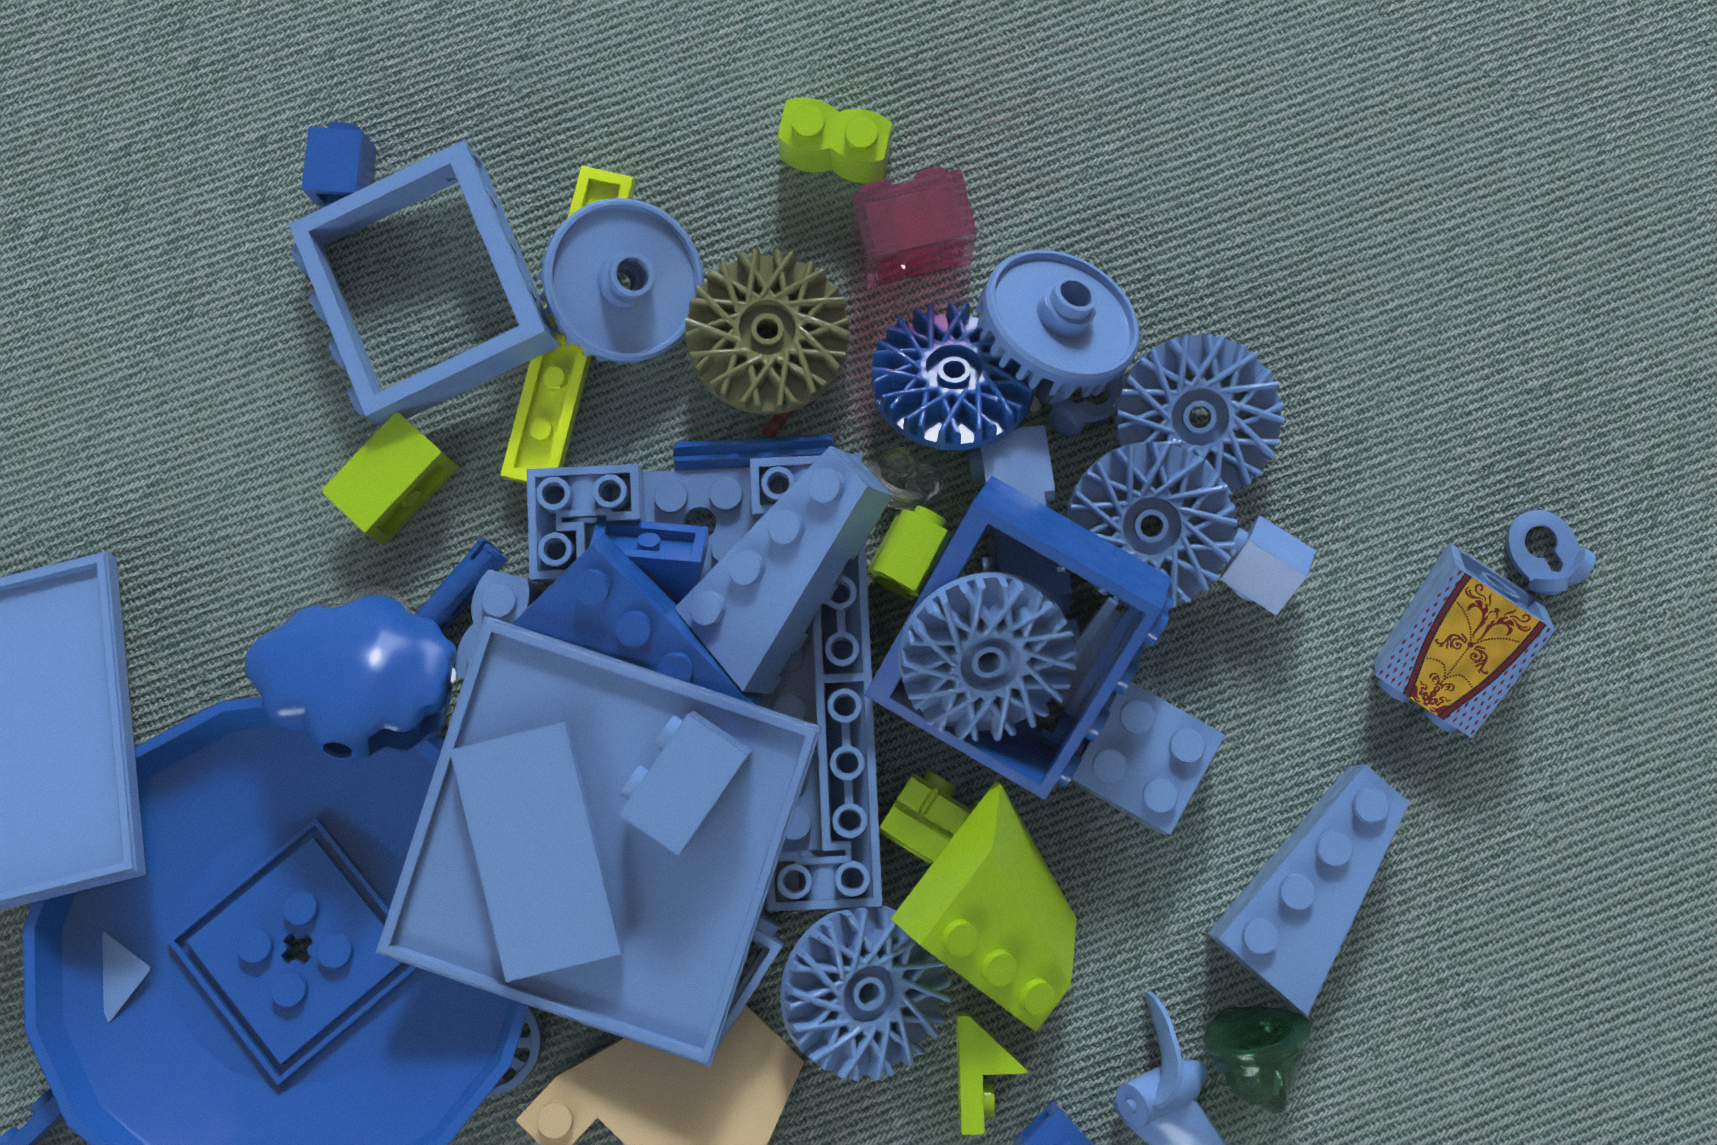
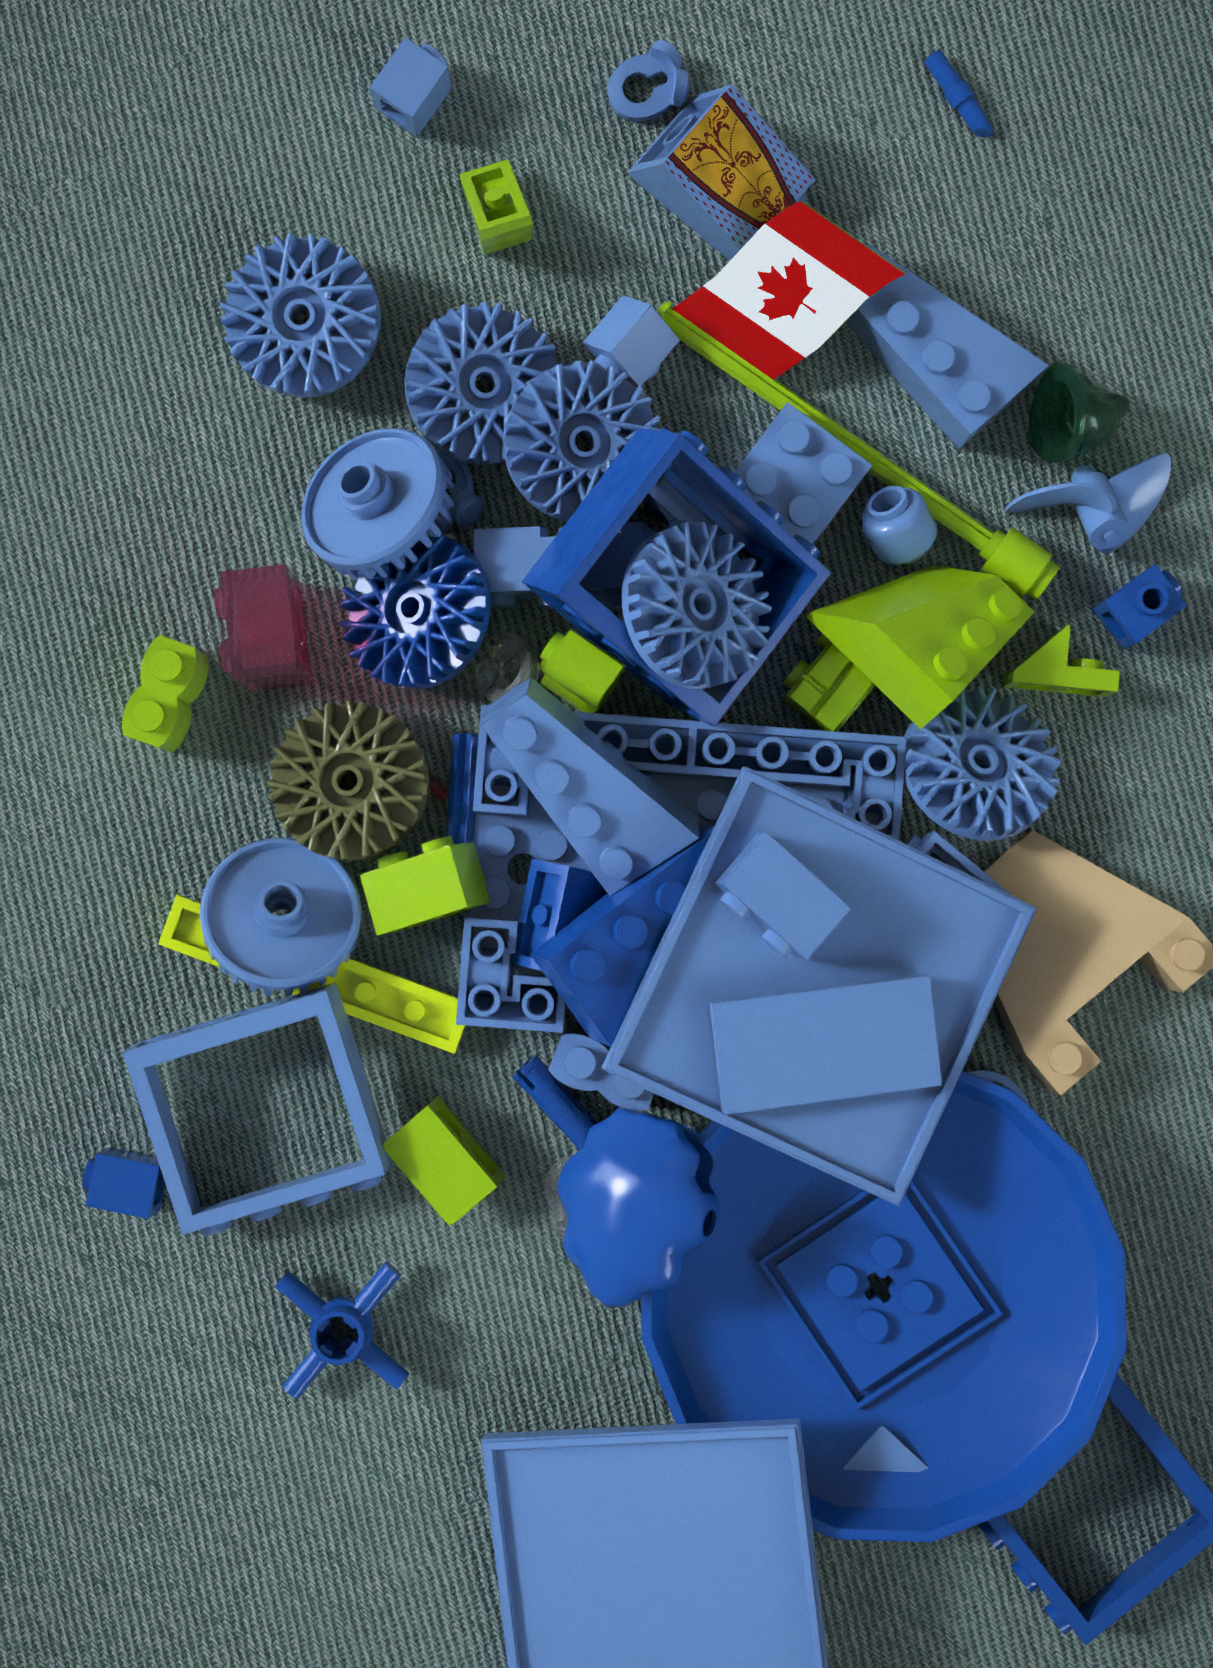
camera: 90 degrees left, 5 degrees up
none -> medium blue wheel [220,233,381,398]
none -> blue bar [275,1262,410,1399]
none -> lime brick [360,836,491,936]
none -> medium blue brick [369,37,452,137]
none -> lime slope [459,159,533,254]
none -> flag [656,201,1060,601]
none -> medium blue head [860,486,937,565]
none -> blue piece [924,49,994,137]

